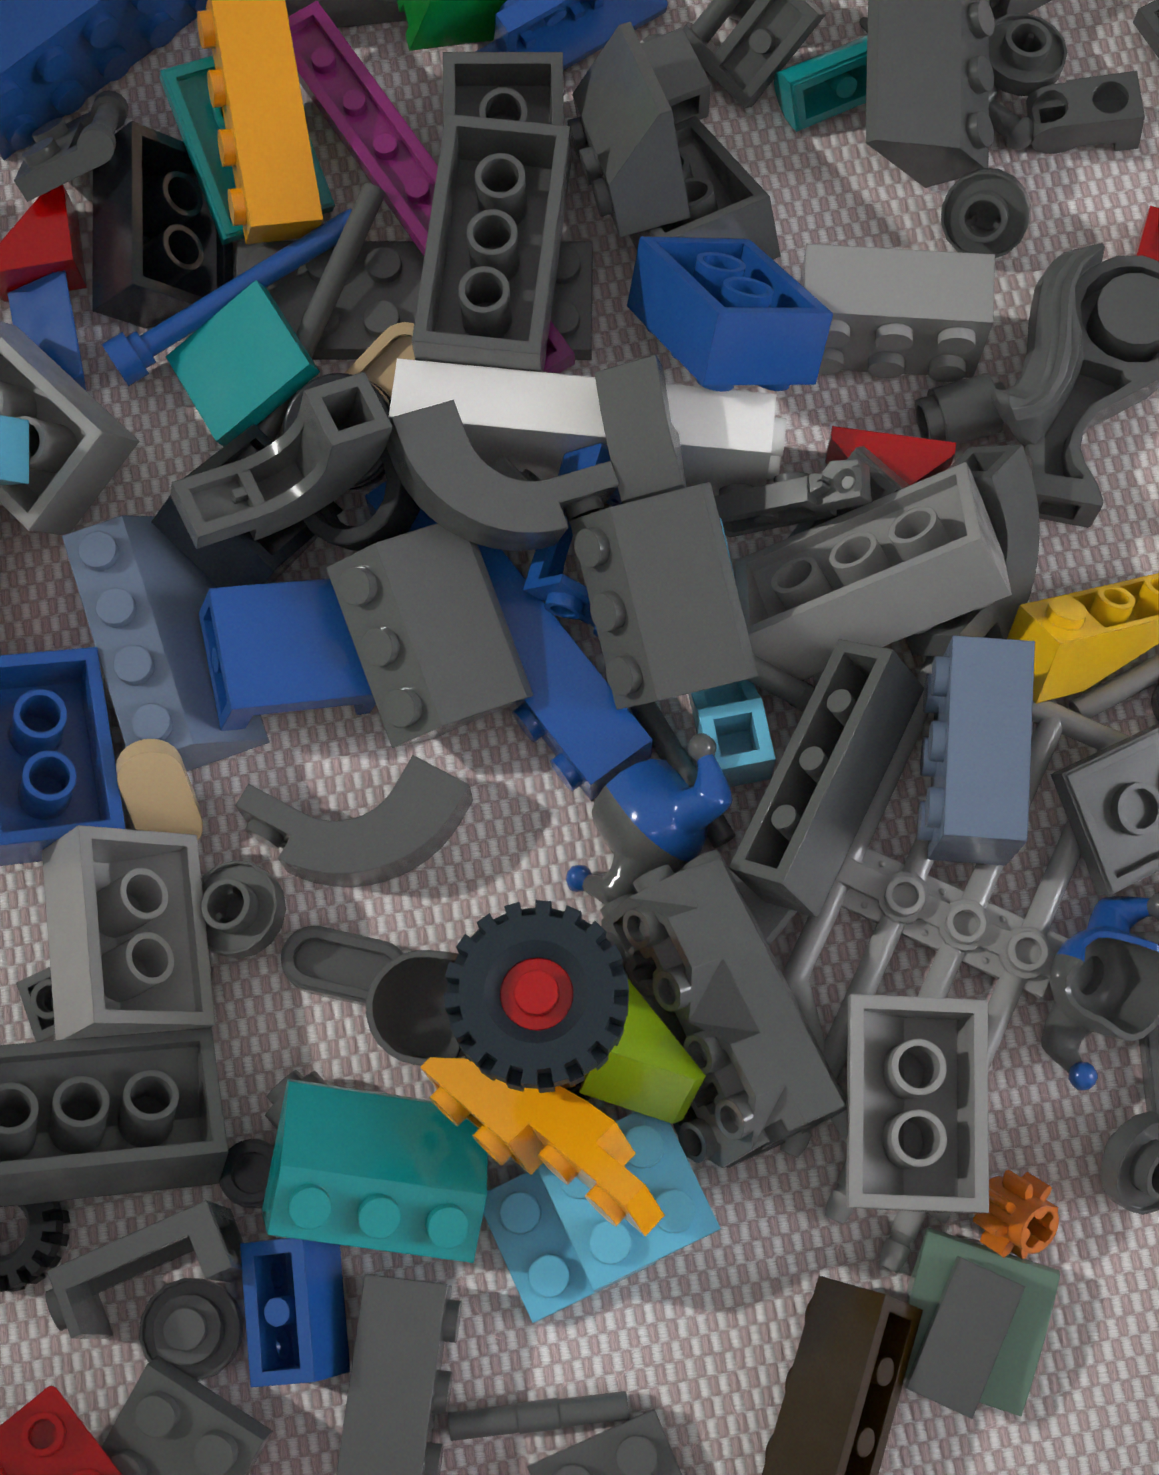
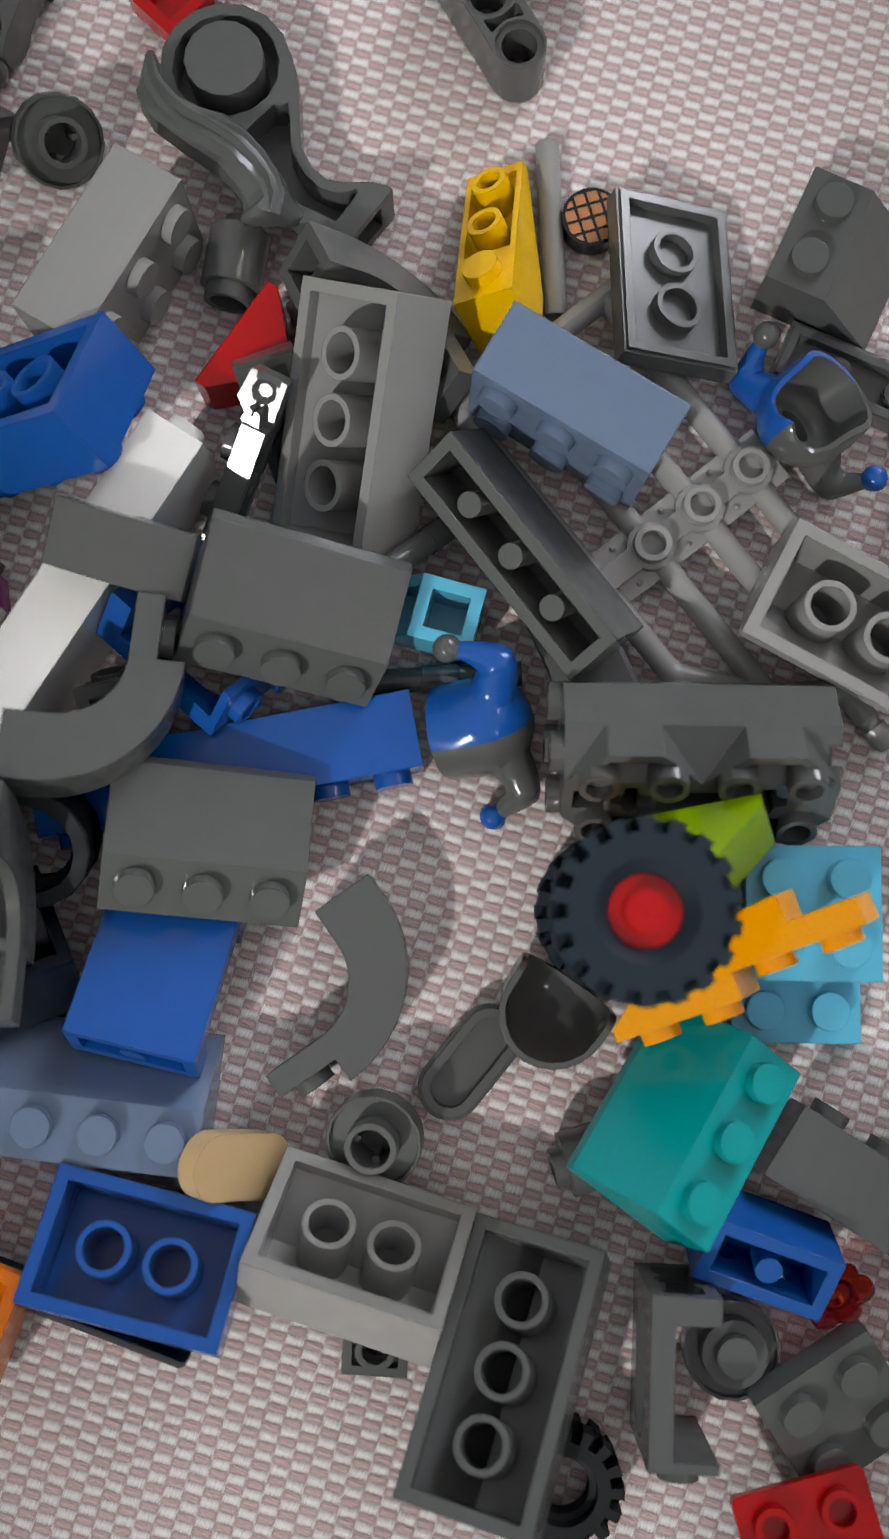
camera: 65 degrees left, 10 degrees up
black tile [219,1139,274,1208] -> none
none -> clear red plant [810,1263,875,1330]

